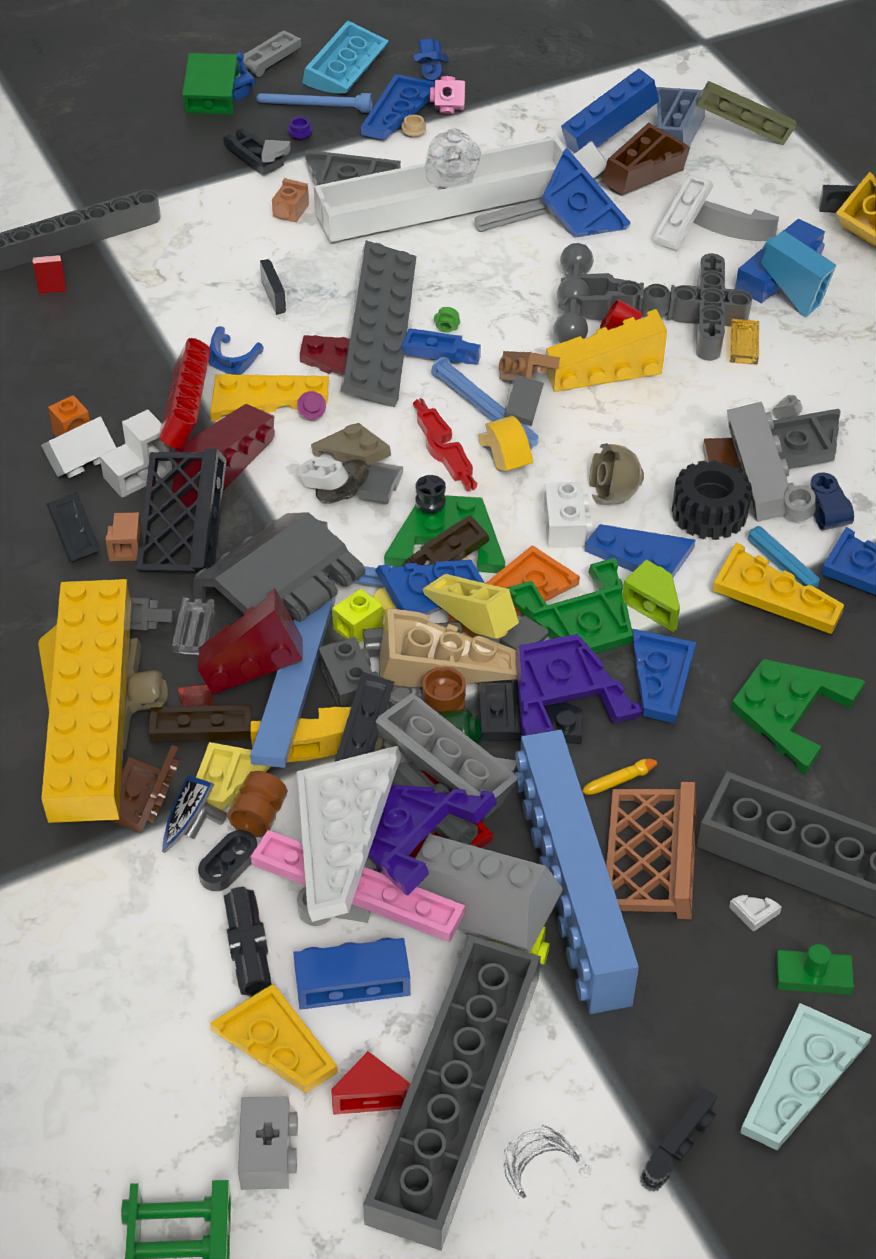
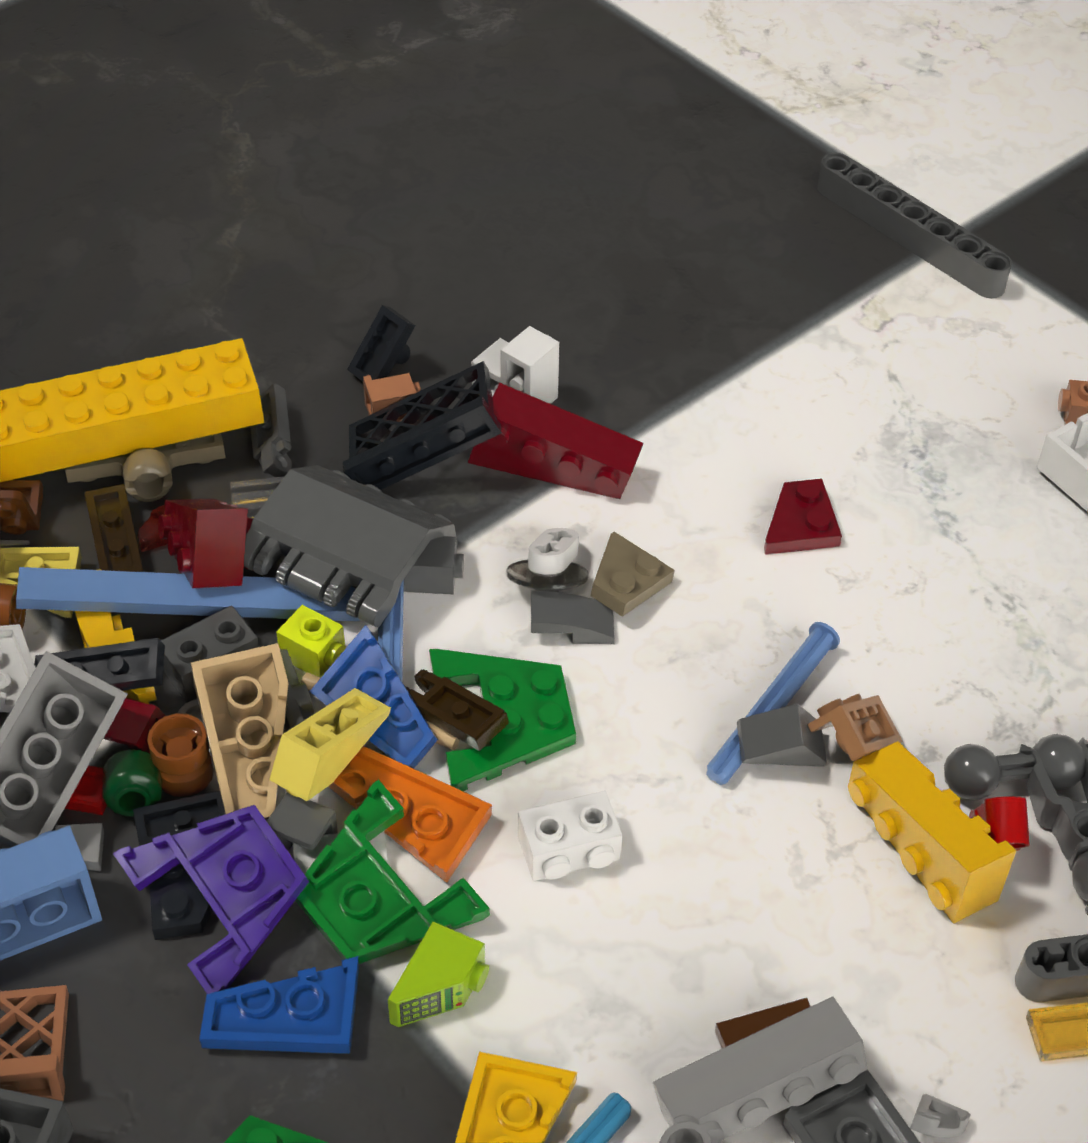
camera: 75 degrees right, 0 degrees up
red slope [32,255,66,294] -> none
white brick [41,416,116,478] -> none
orange brick [48,395,90,437] -> none
red beam [159,338,211,449] -> none
blue helmet [208,326,264,375] -> none
yellow wing [210,374,329,422] -> none
black tile [260,259,286,315] -> none
magenta plate [297,391,326,420] -> none
dark grey plate [340,240,417,407] -> none
blue hinge [401,328,481,364] -> none
red piece [413,398,478,492] -> none
black wheel [415,475,446,514] -> none
bright green plate [433,307,461,332] -> none
yellow brick [478,416,534,471] -> none
yellow piece [582,759,657,795] -> none
blue wing [585,524,696,578] -> none
dark tan cylinder [589,443,644,504] -> none
black tyre [672,460,752,540] -> none

